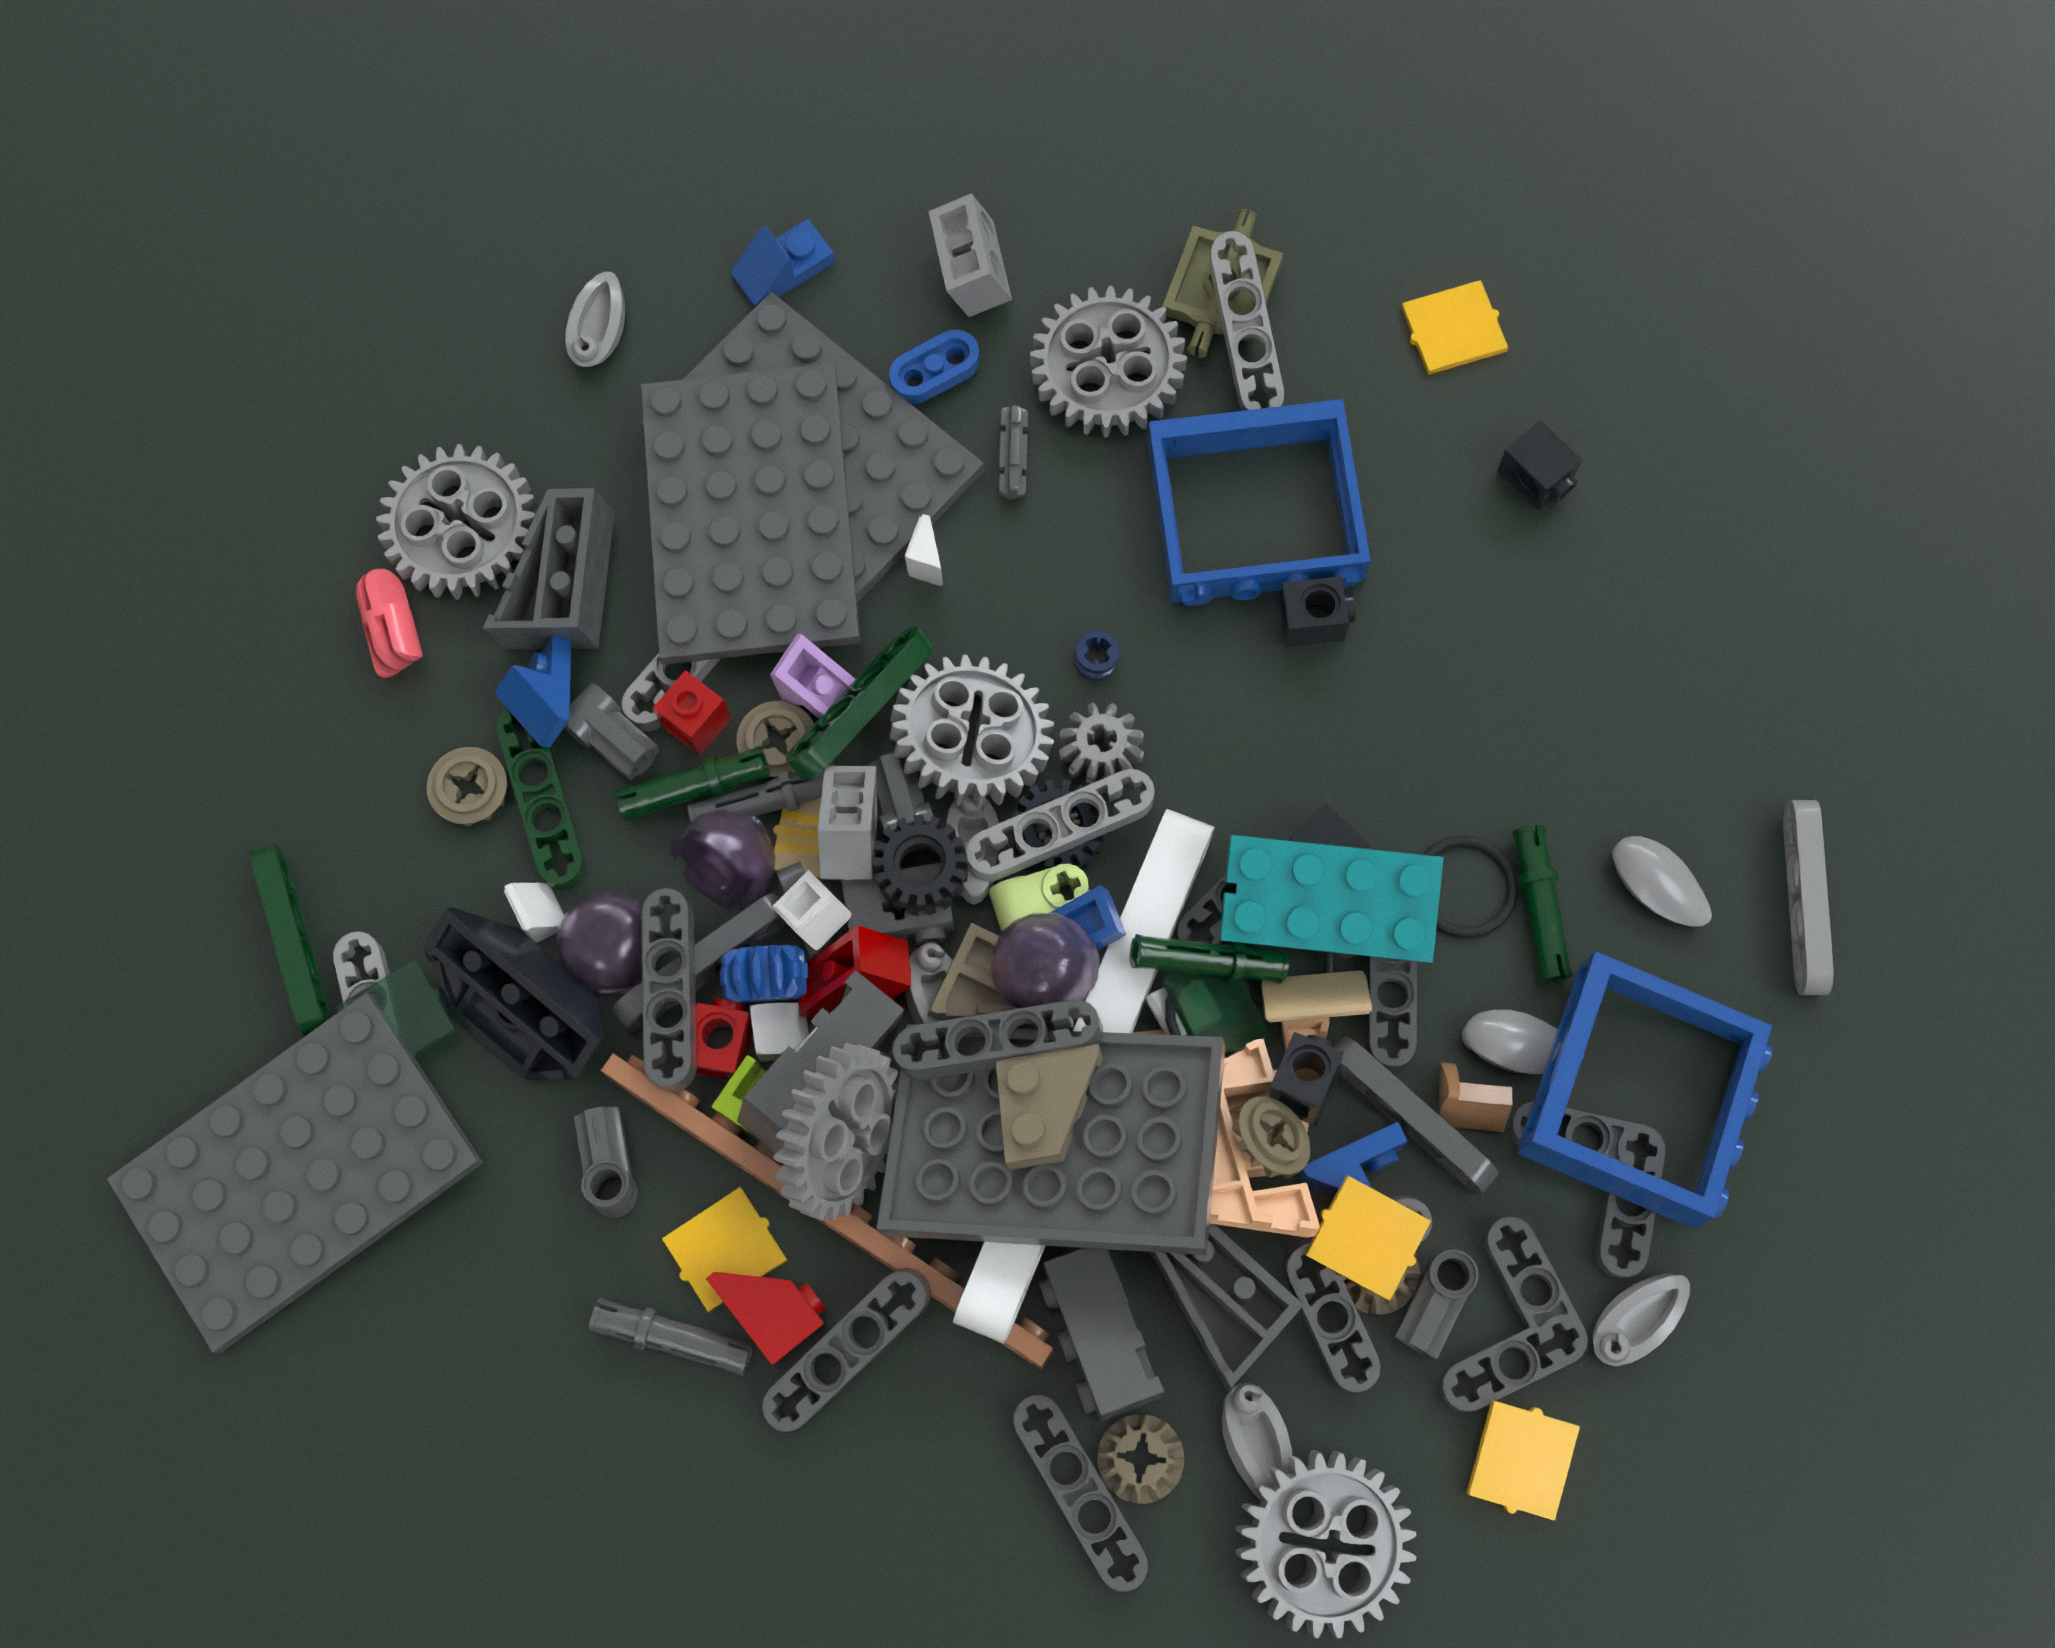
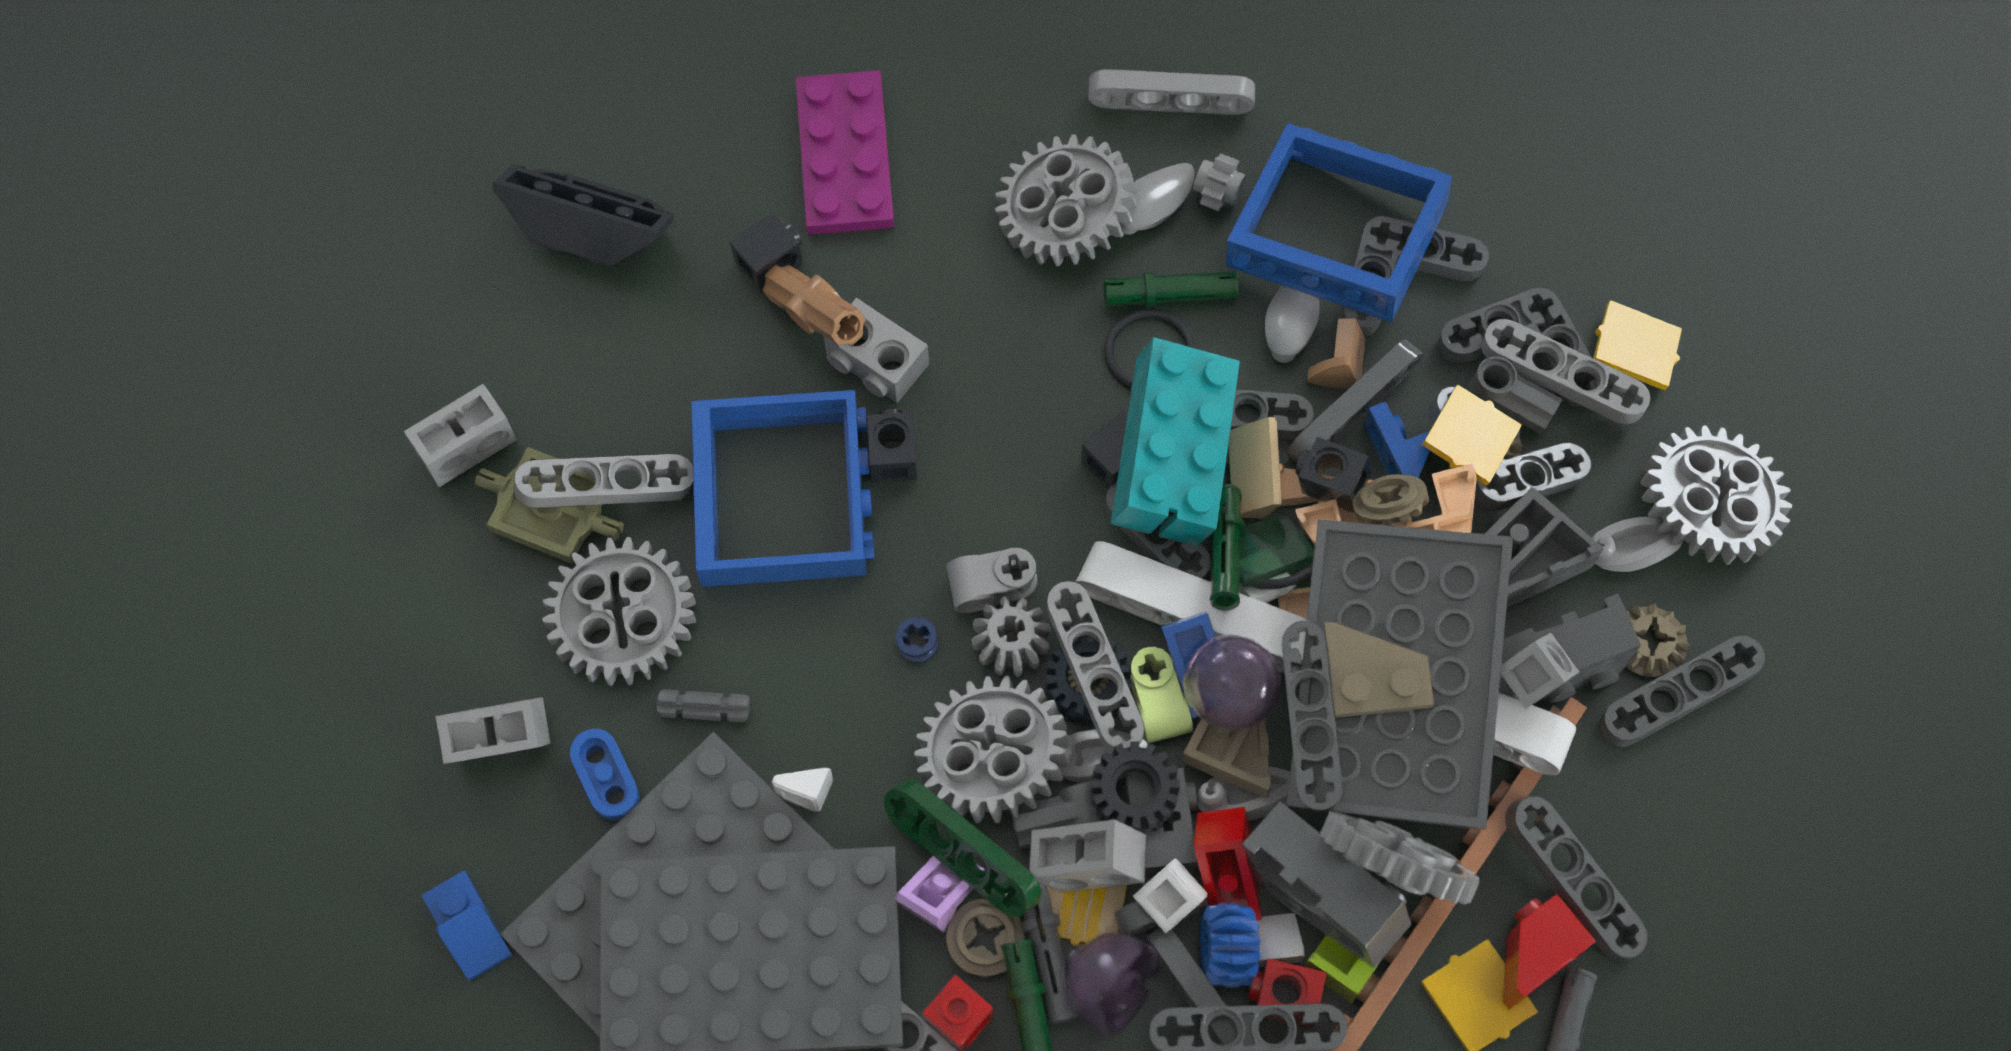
camera: 90 degrees left, 5 degrees down
yellow piece [1401,280,1508,375] -> none
light grey arm [1593,1273,1690,1366] -> none
none -> light grey brick [404,384,517,487]
none -> black wedge [492,164,674,266]
none -> medium nougat piece [762,265,866,346]
none -> magenta plate [796,70,894,235]
none -> light grey brick [824,298,929,403]
none -> light grey piece [946,548,1037,613]
none -> light grey gear [995,134,1137,266]
none -> light grey gear [1193,153,1246,211]
none -> light grey beam [1481,319,1651,424]
none -> light grey brick [1500,633,1579,708]

